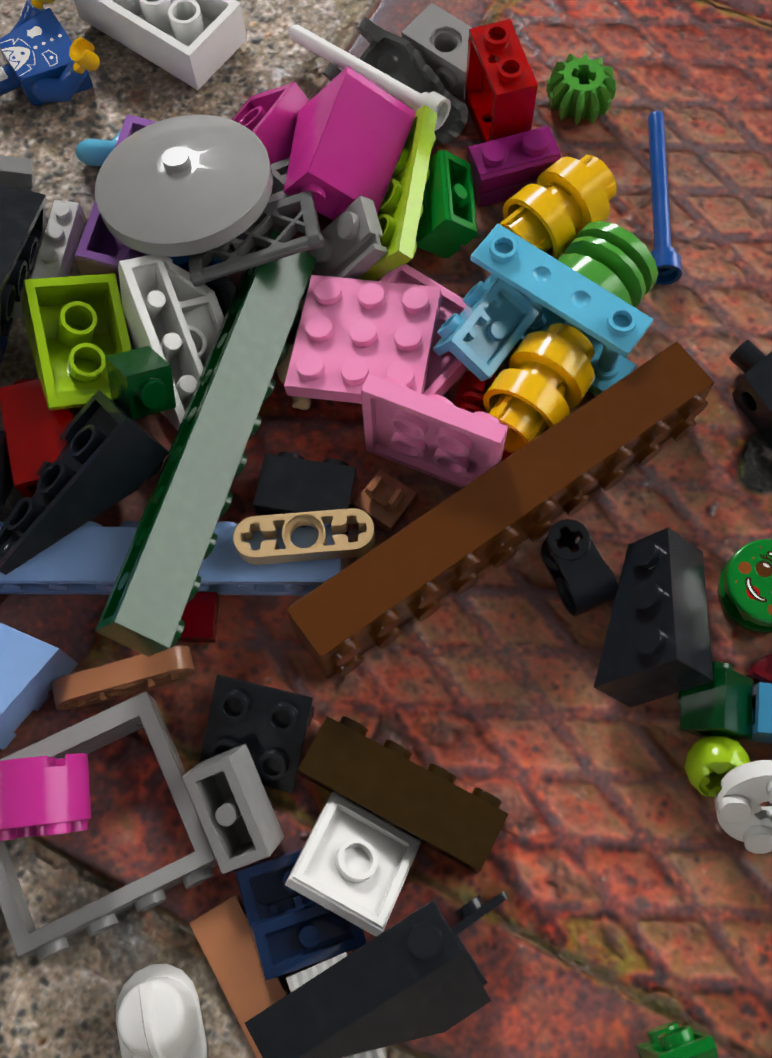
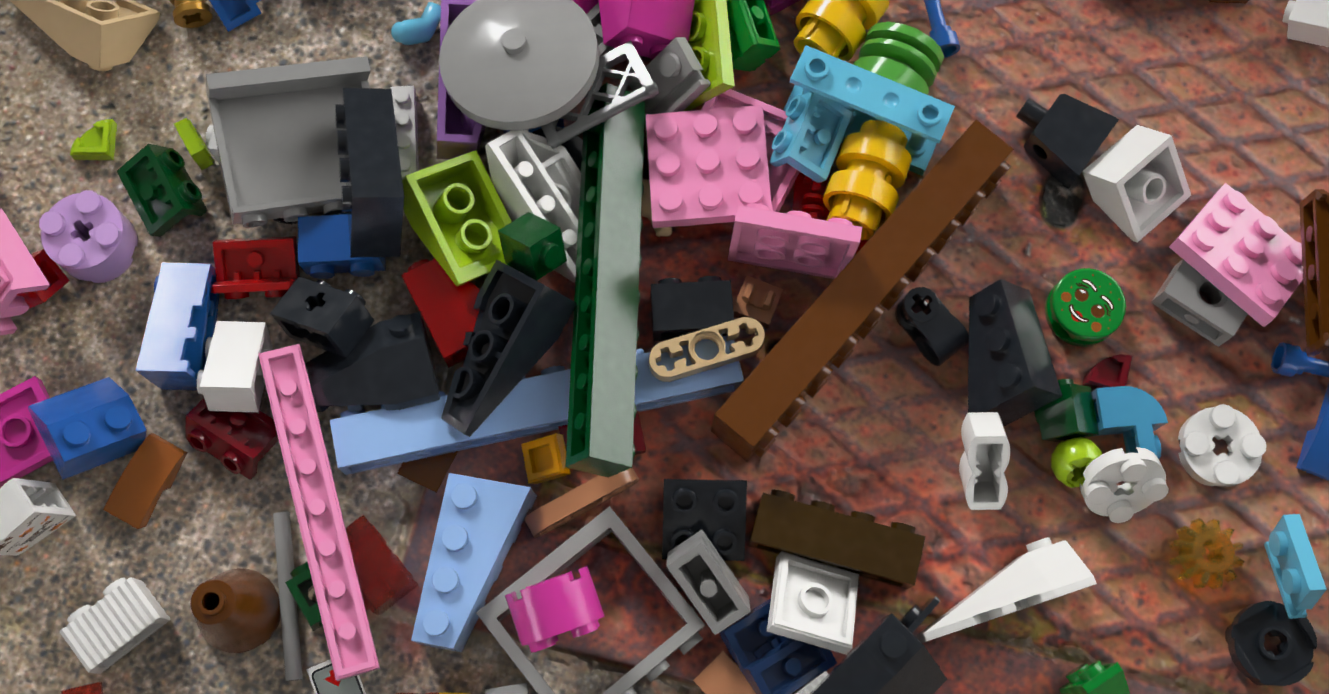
camera: 20 degrees left, 5 degrees up
none -> light orange tile [521,433,570,484]
none -> white wedge [916,537,1097,643]
none -> white brick [959,412,1011,510]

